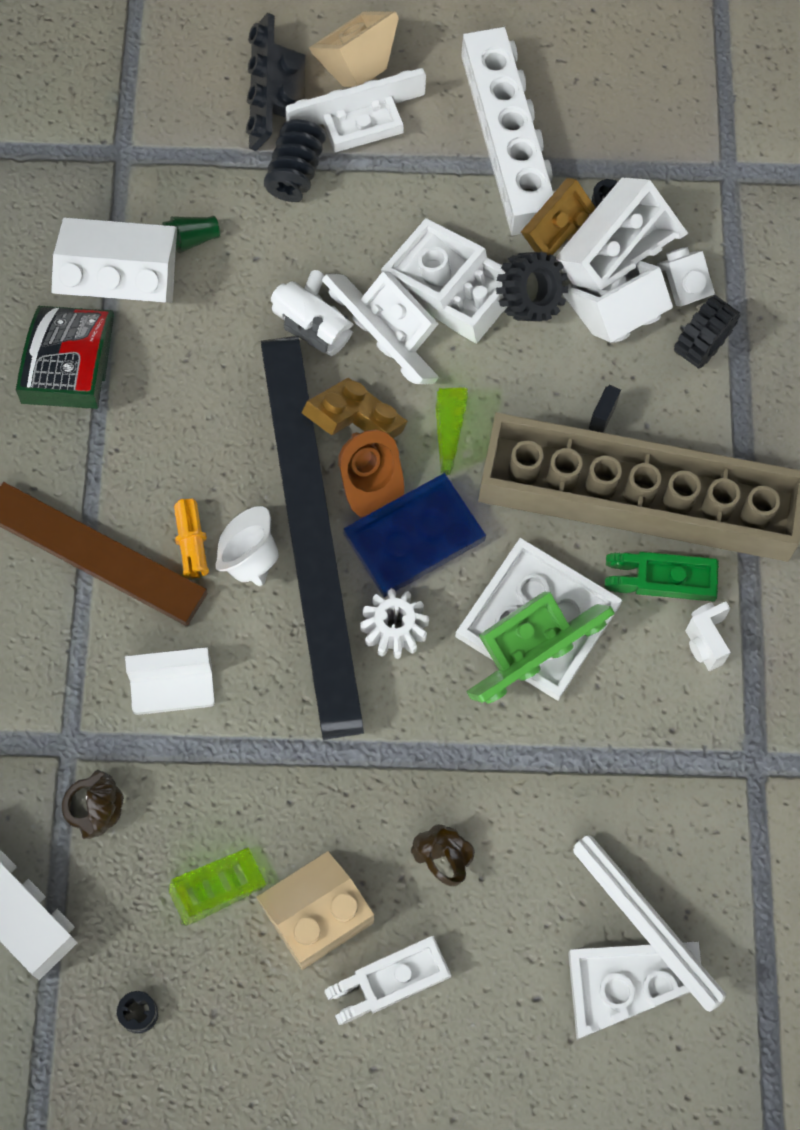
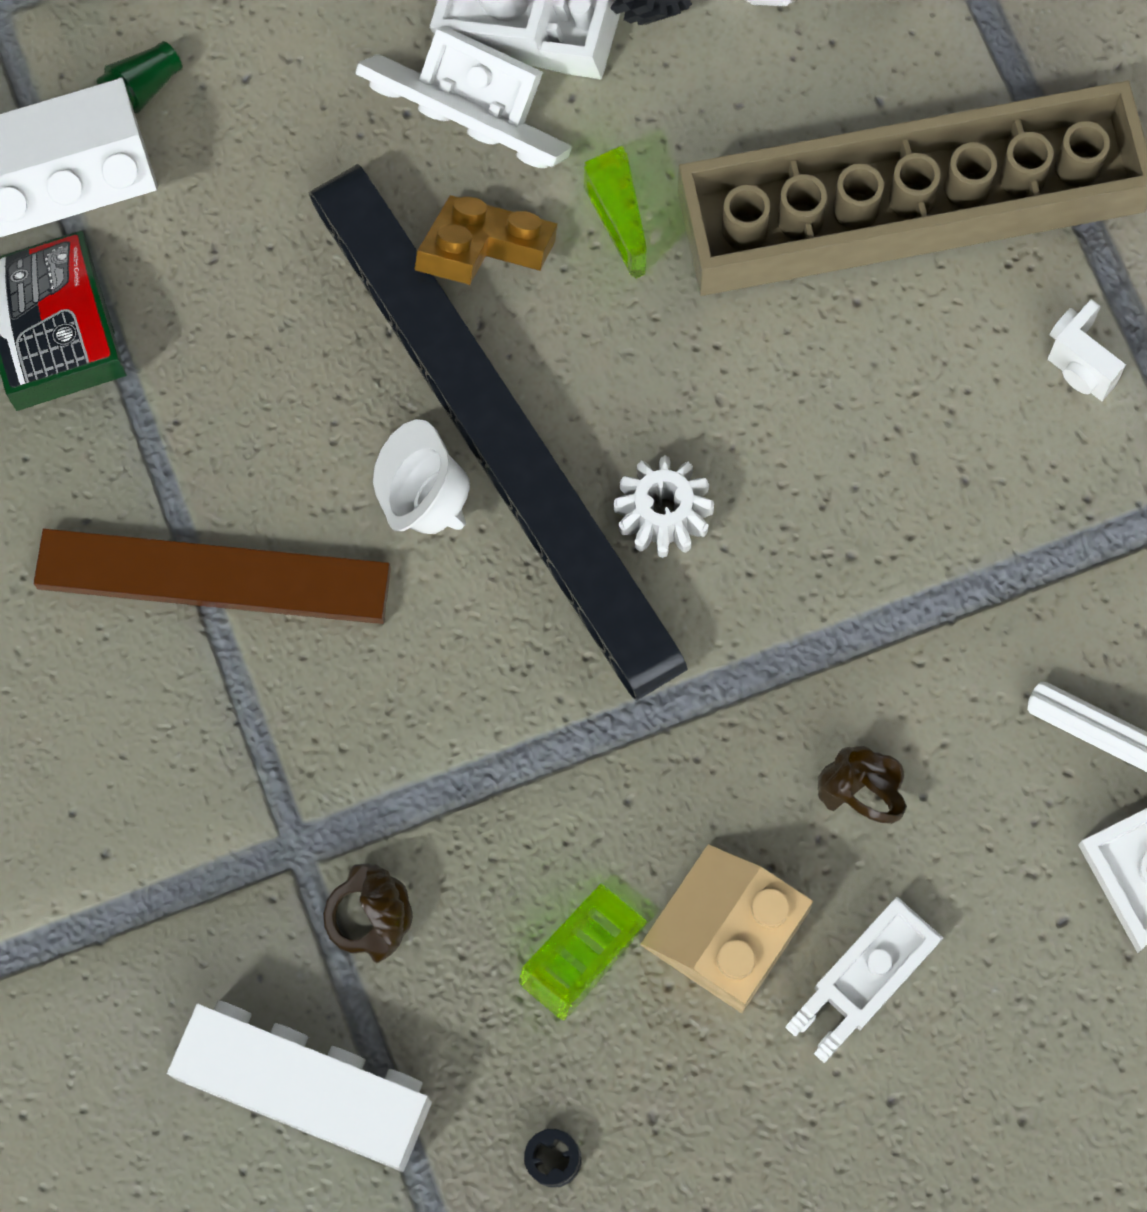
camera: 15 degrees left, 5 degrees up
white panel [125,647,215,715] -> none
light orange axle [174,499,209,578] -> none
white piece [271,270,354,356] -> none
dark orange piece [338,429,404,521] -> none
clear blue plate [343,473,486,598] -> none
white plate [455,538,622,701] -> none
bright green bracket [467,591,615,703] -> none
black tile [589,385,621,433] -> none
green hinge [604,552,719,602] -> none

